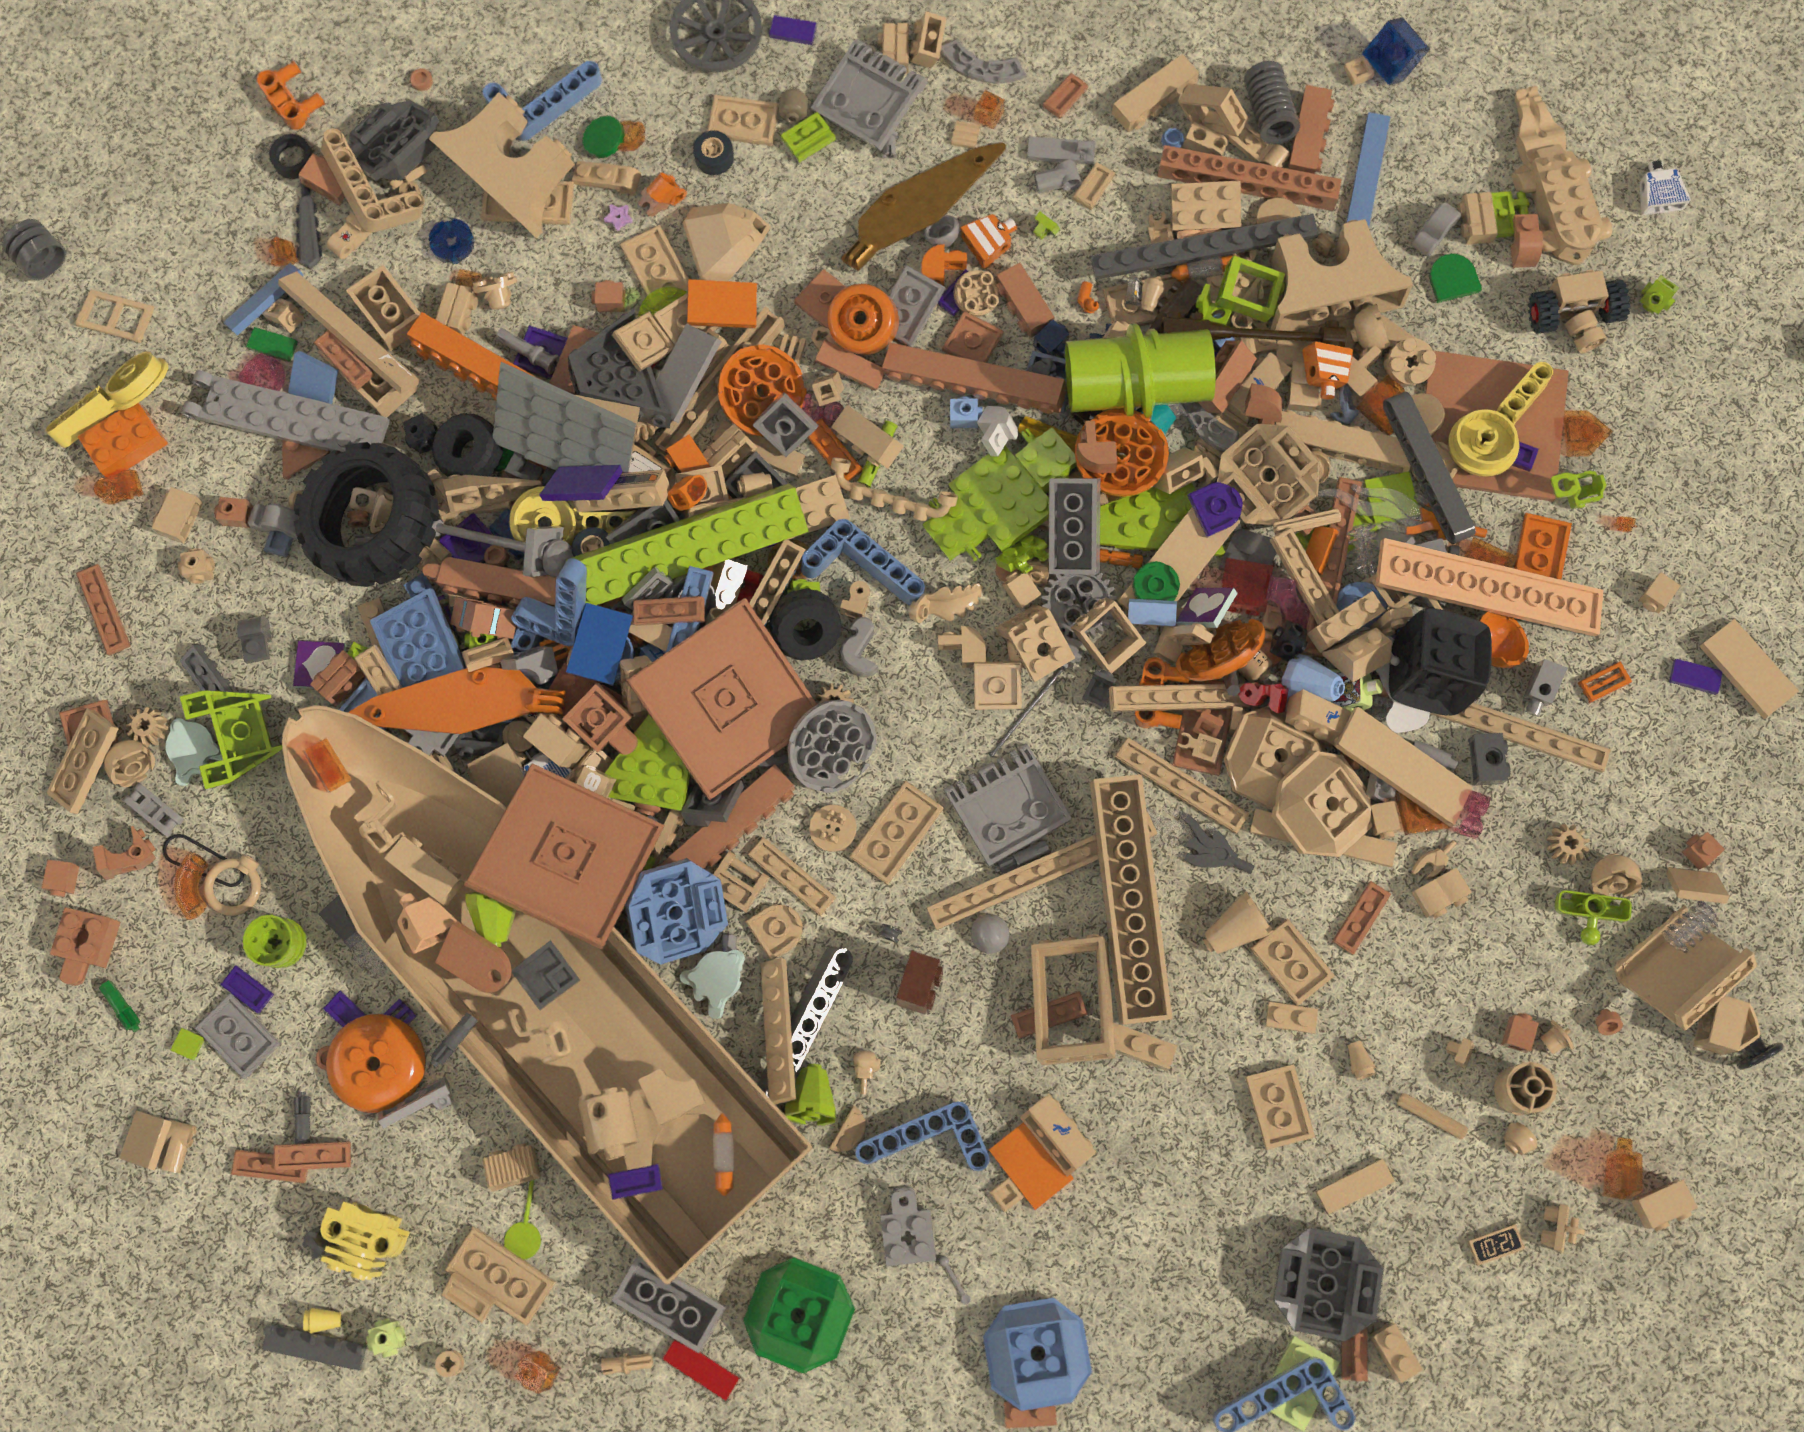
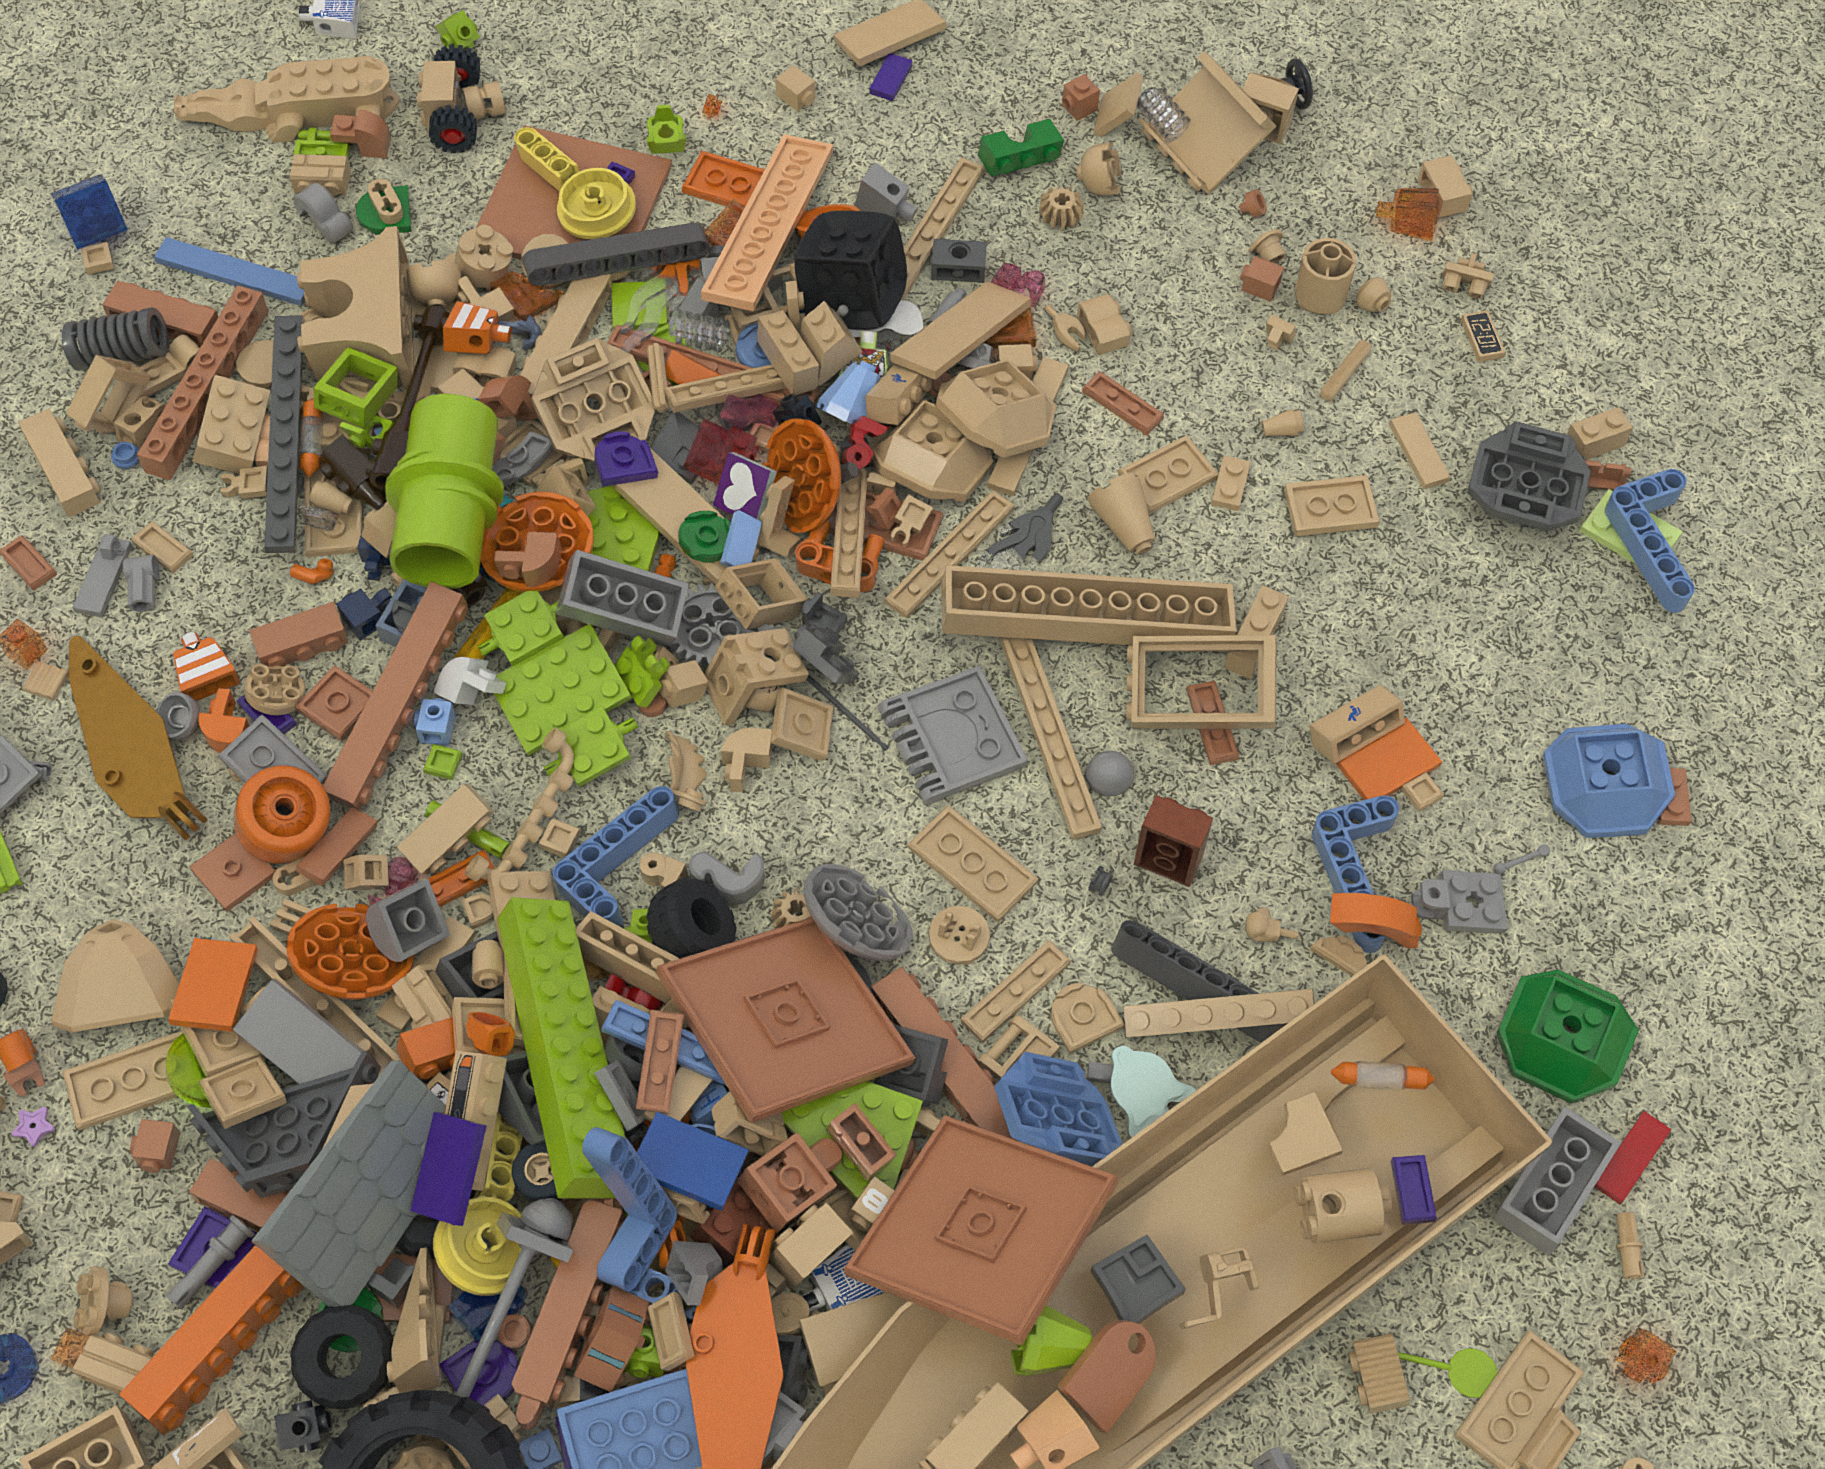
camera: 90 degrees left, 15 degrees down
dark grey piece [430,1012,478,1067] -> none
lime cone [785,1064,836,1126] -> none
dark grey piece [994,841,1050,875] -> none
lime tile [1033,211,1060,240] -> none
lime piece [1554,890,1632,946] -> none
clear orange plate [1563,410,1613,457] -> none
orange tile [1578,661,1633,704] -> none
none -> tan beam [367,179,403,224]
none -> lime tile [423,744,462,780]
none -> tan tile [461,893,494,929]
none -> tan plate [539,818,580,858]
none -> dark grey plate [791,624,860,684]
none -> nougat brick [826,1103,896,1181]
none -> green arch [978,119,1064,177]
none -> orange arch [1330,893,1422,948]

